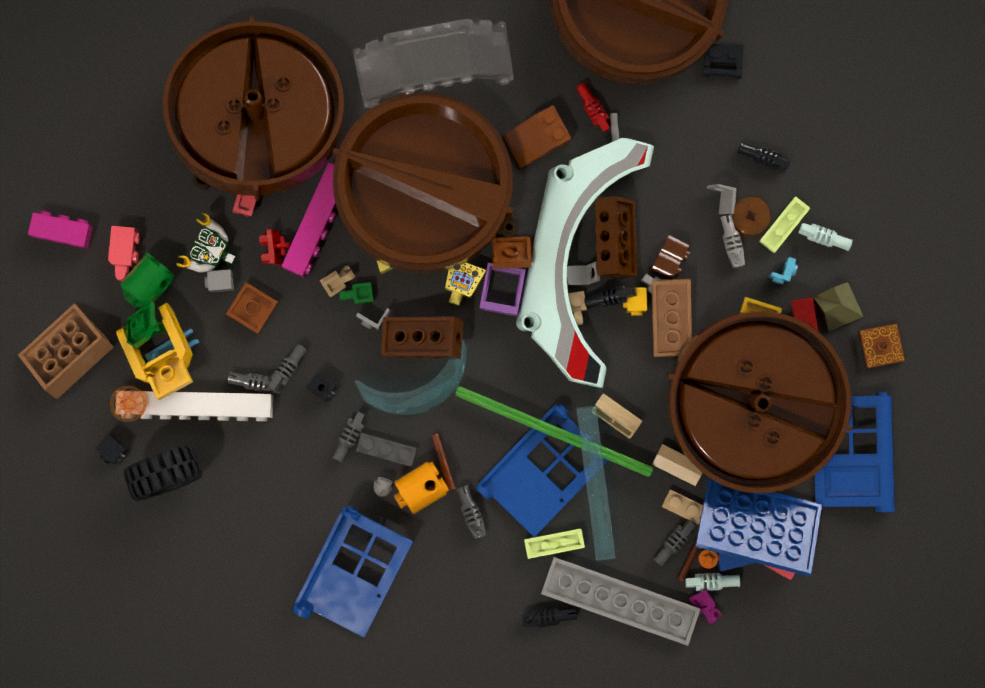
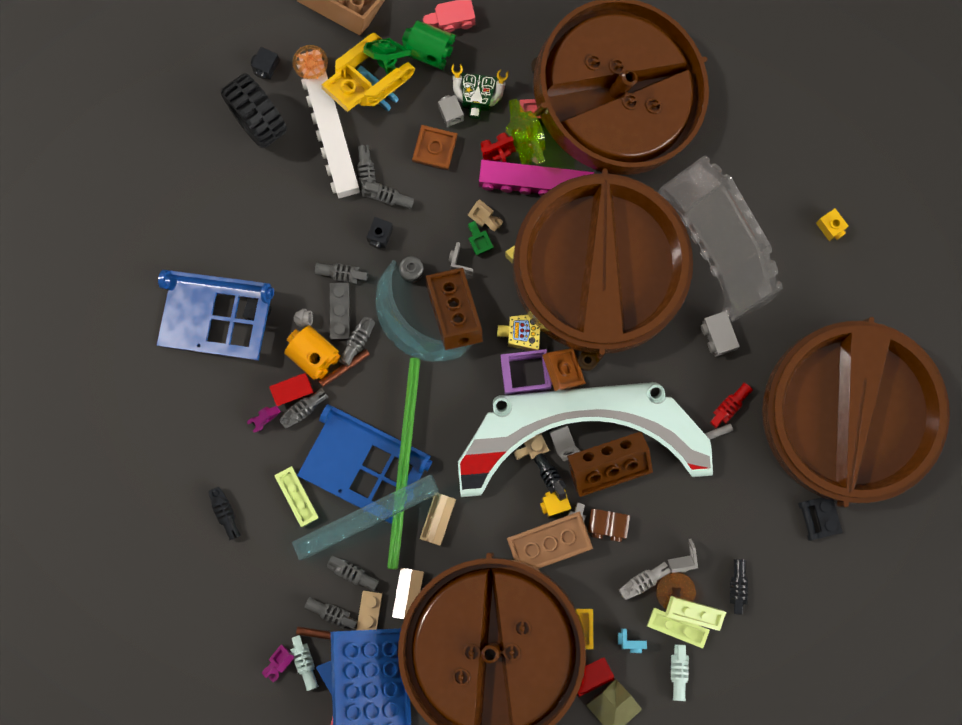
camera: 70 degrees right, 5 degrees down
dark orange slope [503,105,571,169] -> none
light grey plate [541,557,700,646] -> none
orange tile [698,549,718,569] -> none
none -> magenta plate [247,406,281,433]
none -> red hinge [269,373,313,406]
none -> dark grey hinge [327,556,380,592]
none -> dark grey hinge [338,317,376,367]
none -> dark grey head [399,256,424,283]
none -> clear neon green plate [505,99,545,165]
none -> yellowish green plate [665,596,726,631]
none -> light grey brick [701,311,740,357]

